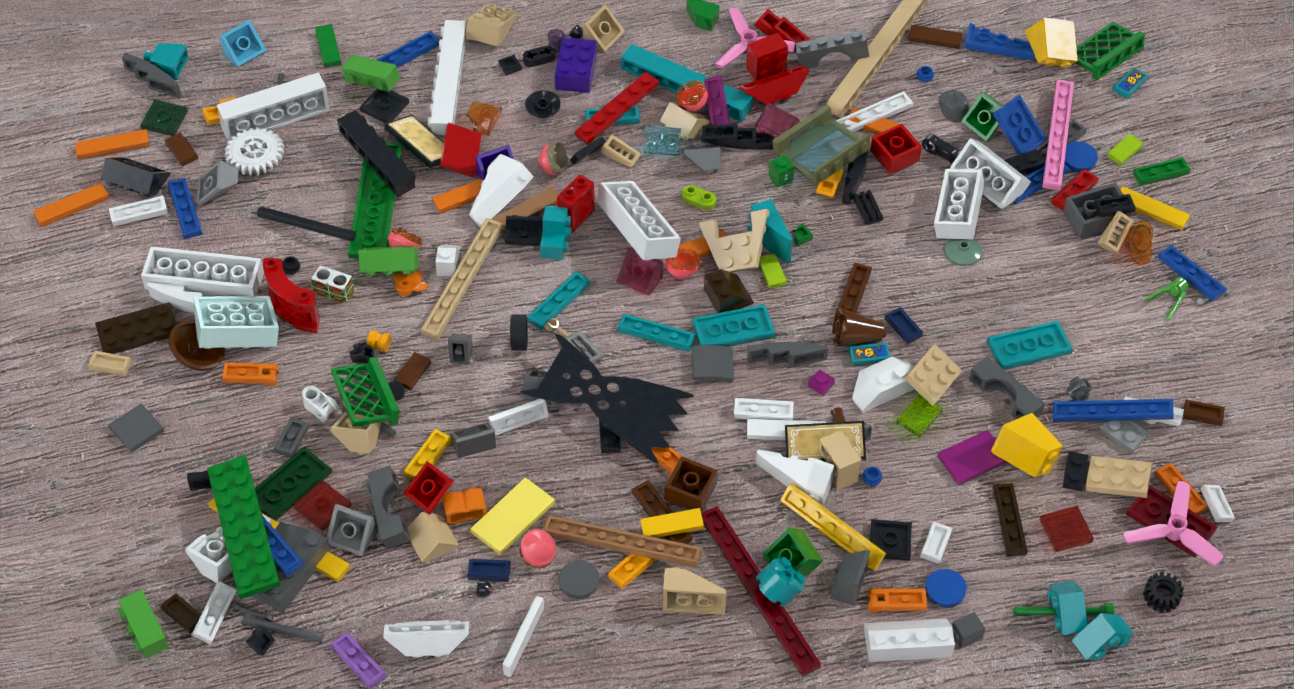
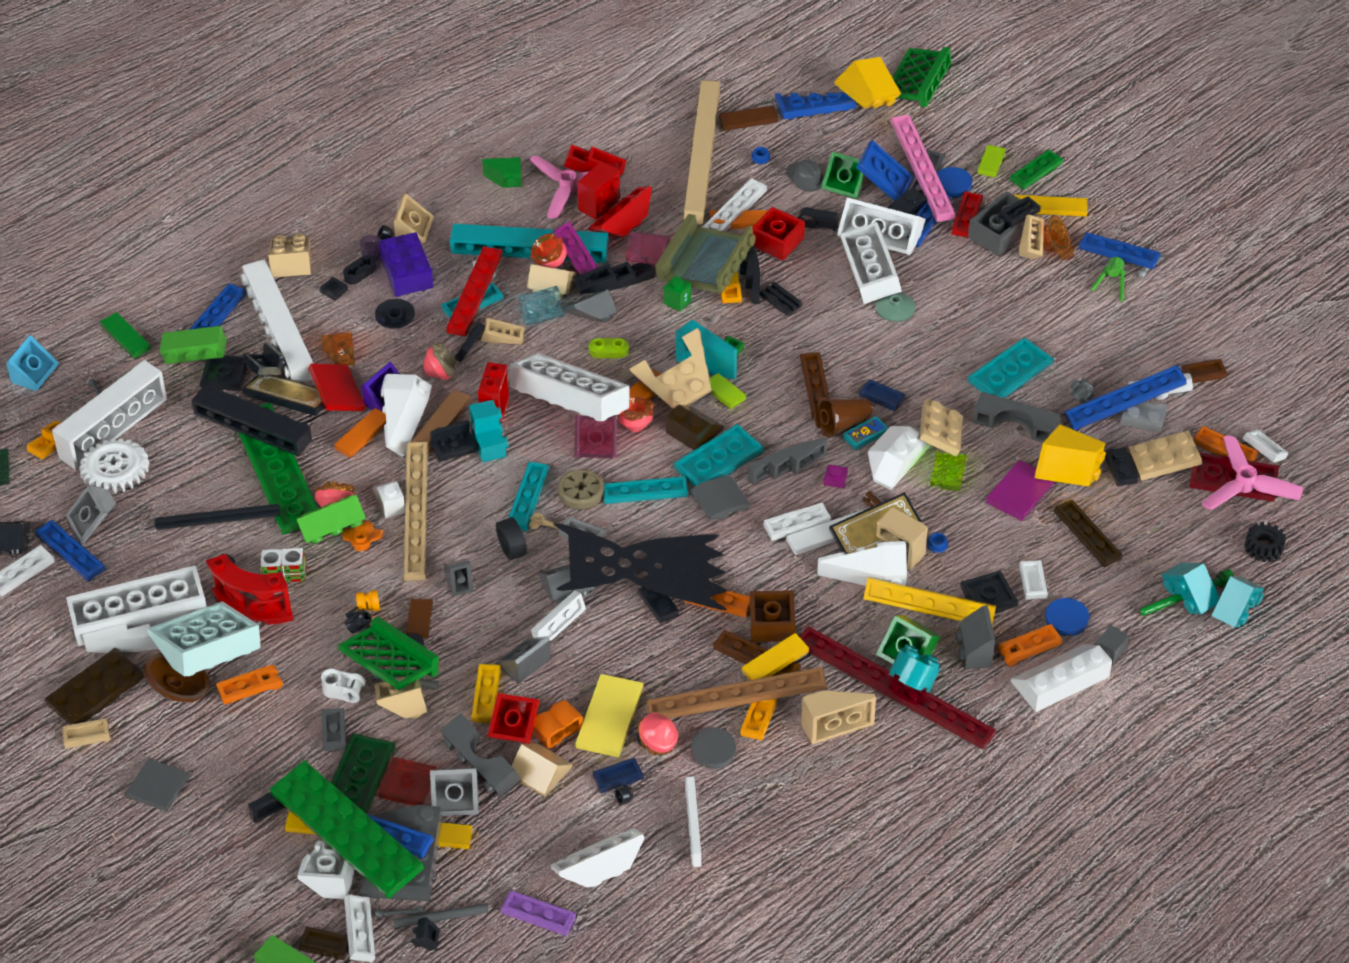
camera: 25 degrees left, 5 degrees down
reddish brown tile [165,133,198,166] -> none
dark grey arch [796,30,869,68] -> none
clear red tile [1039,506,1094,552] -> none
tile [1113,67,1149,99] -> none
none -> black bracket [243,343,284,377]
none -> dark tan wheel [558,469,604,509]

